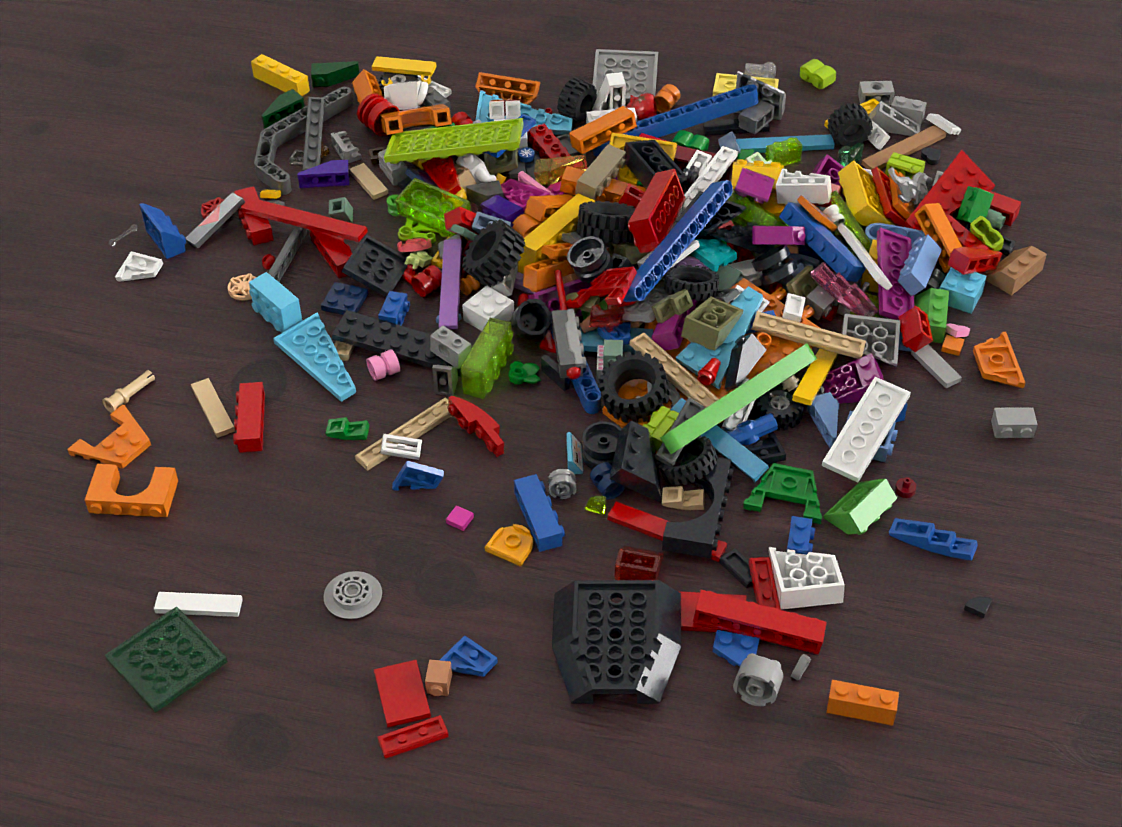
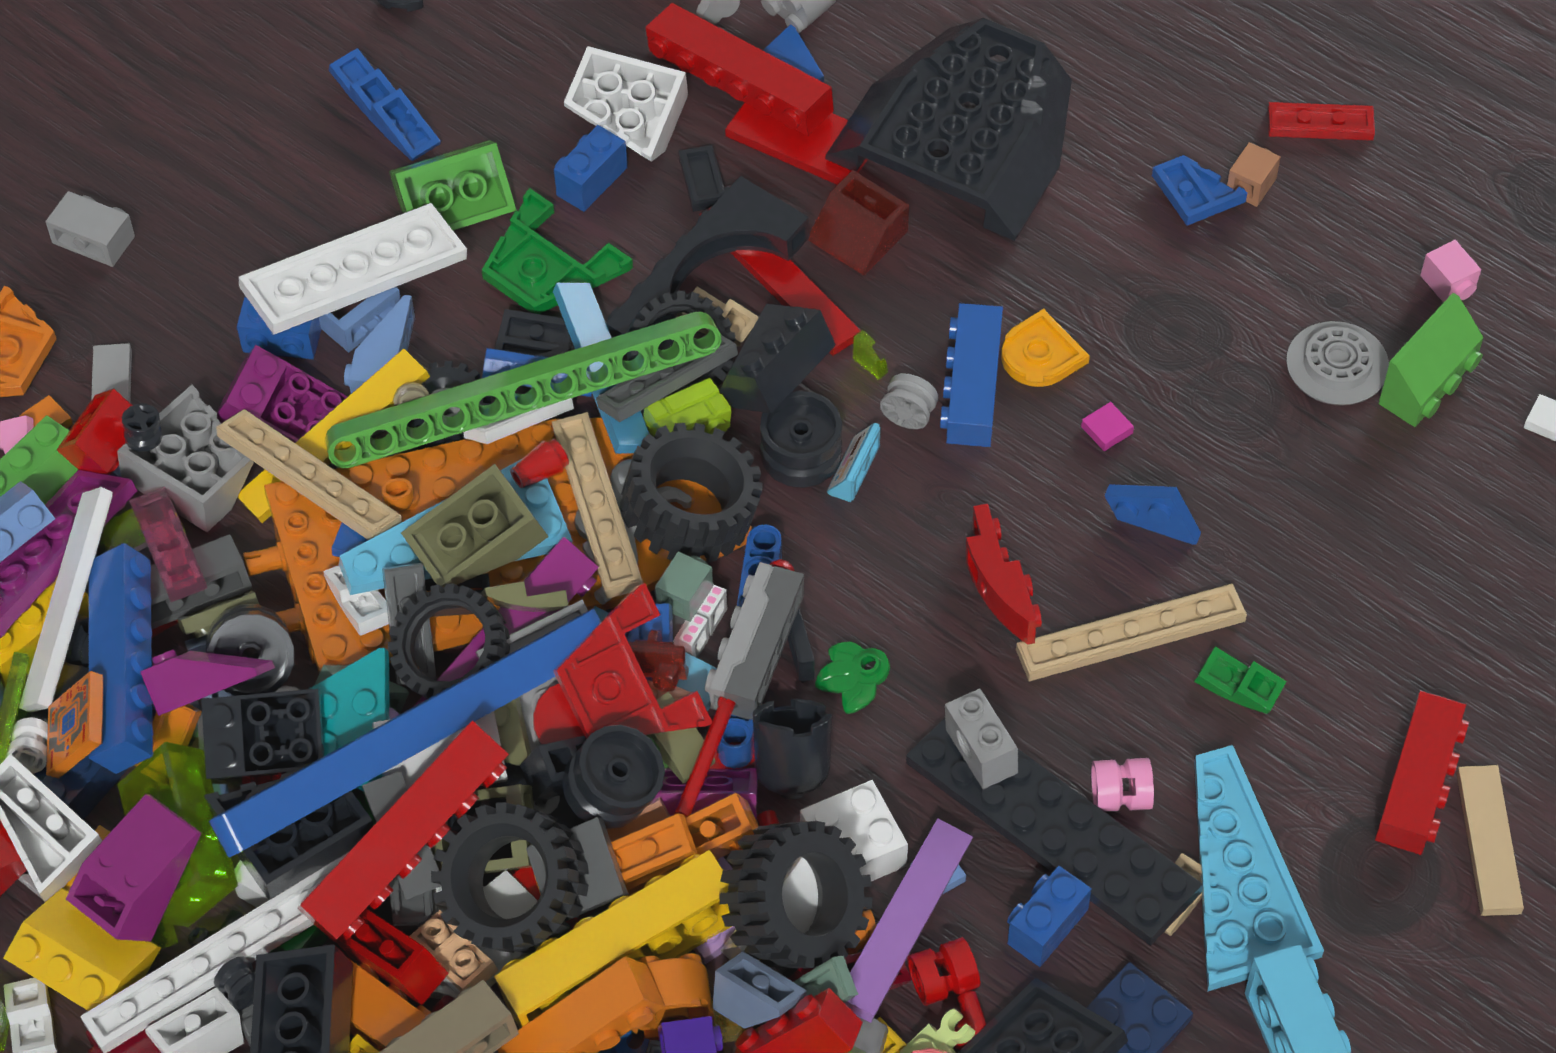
camera: 155 degrees left, 10 degrees up
red tile [374,660,431,728] -> none
white tile [380,434,422,460] -> none
flat silver slope [432,365,458,396] -> none
clear neon green brick [461,317,514,399] -> none
dark blue wheel [590,462,625,500] -> none
slope [724,334,766,391] -> none
red tile [748,557,781,610] -> none
white tile [782,293,805,323] -> none
dark red tile [895,477,916,498] -> none
none -> black wheel [122,404,162,452]
none -> bright green slope [1379,293,1483,427]
none -> bright pink brick [1420,240,1481,303]

